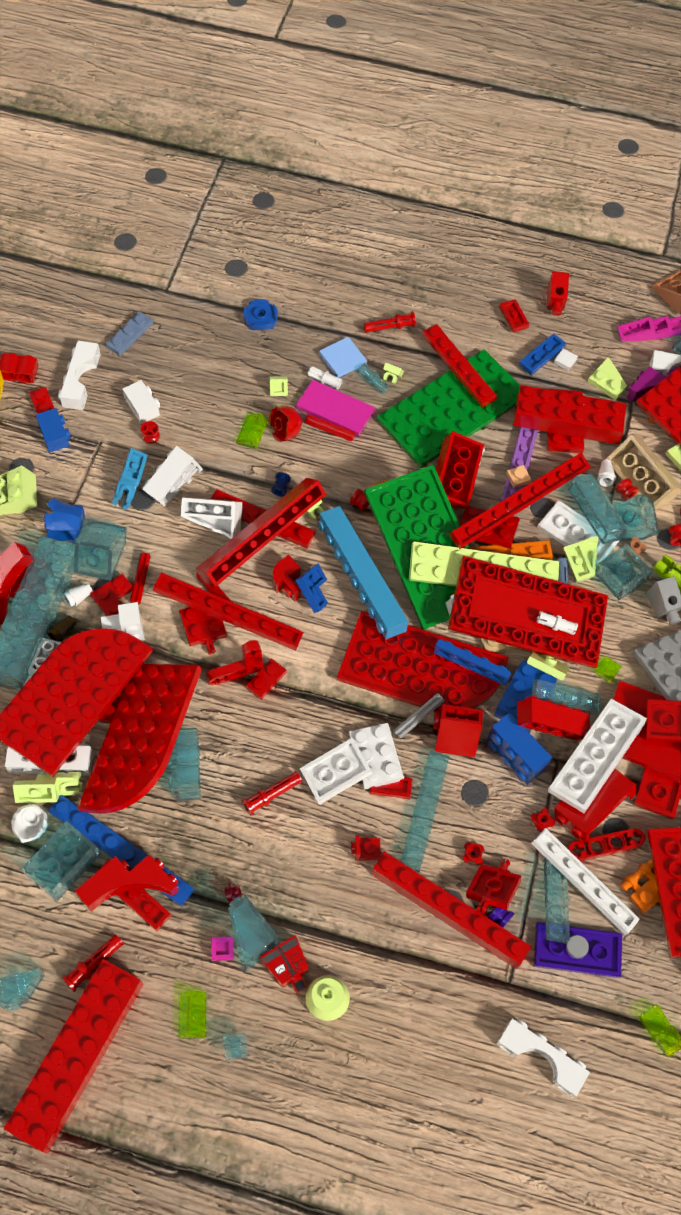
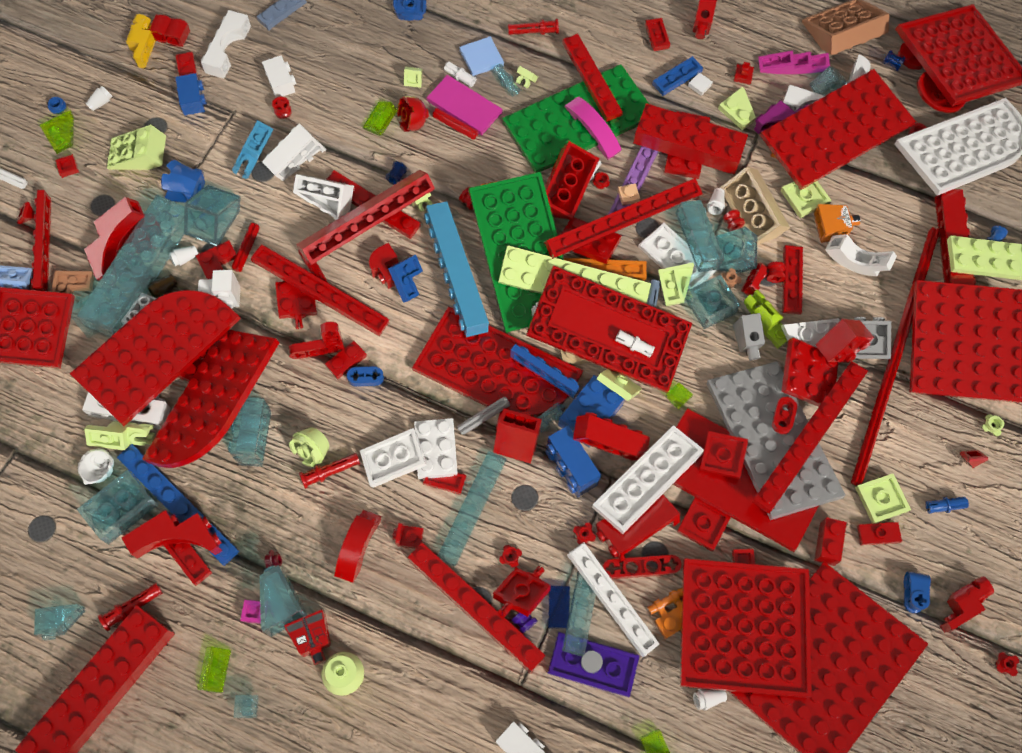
camera: 10 degrees right, 5 degrees up
clear light blue plate [532,680,600,714] -> none
none -> yellowish green cone [289,427,329,467]
none -> red arch [334,510,382,583]
none -> blue beam [347,367,384,387]
none -> clear light blue plate [538,402,565,433]
none -> clear blue tile [548,586,570,629]
none -> dark pink slope [565,96,622,160]
none -> red plate [592,172,610,189]
none -> red tile [734,62,754,84]
none -> red plate [741,262,768,296]

